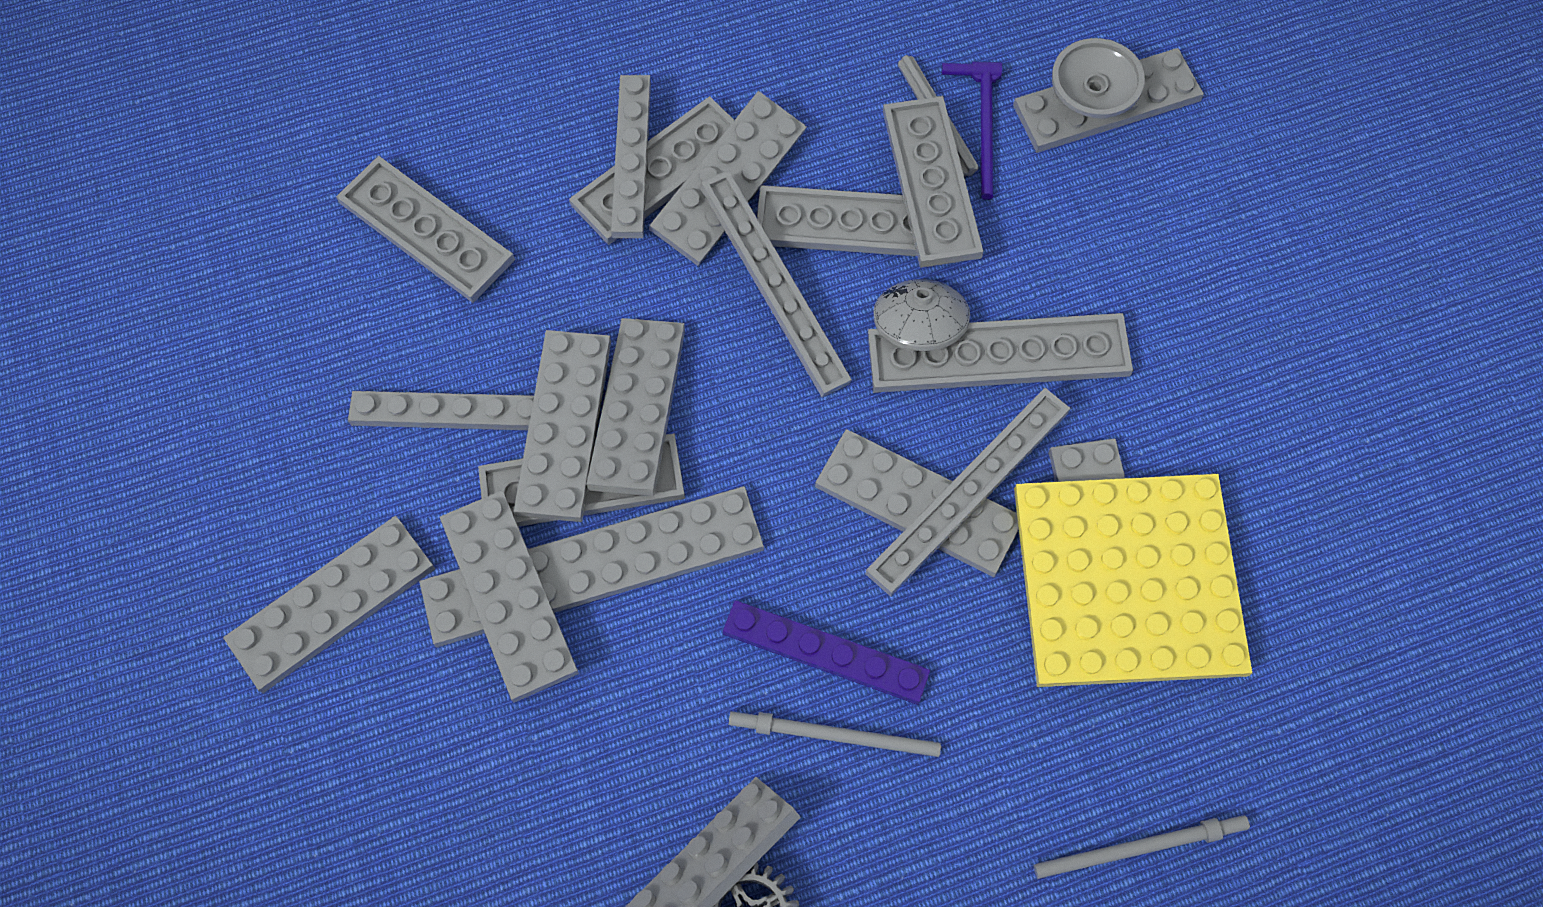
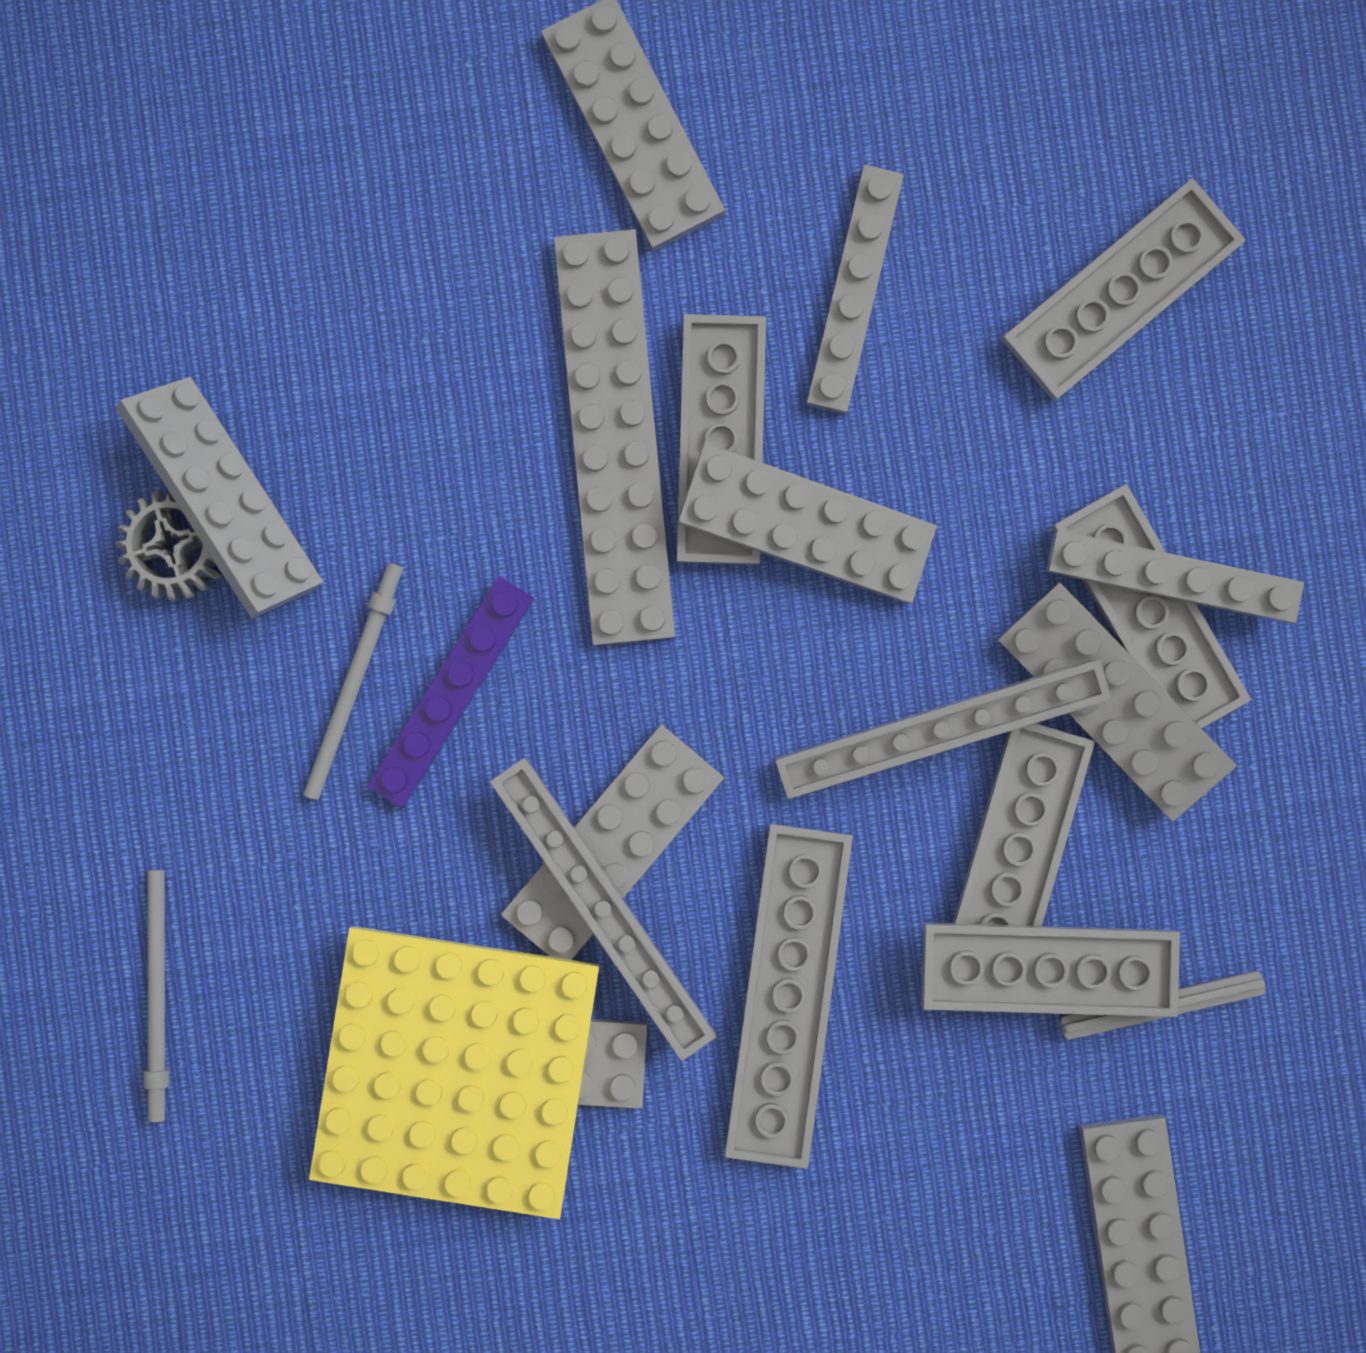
camera: 105 degrees right, 20 degrees up
light grey plate [440,490,579,703] -> none
light grey plate [514,330,611,522] -> none
light grey dish [874,279,970,351] -> none
dark purple bar [941,61,1002,200] -> none
light grey dish [1052,38,1145,118] -> none

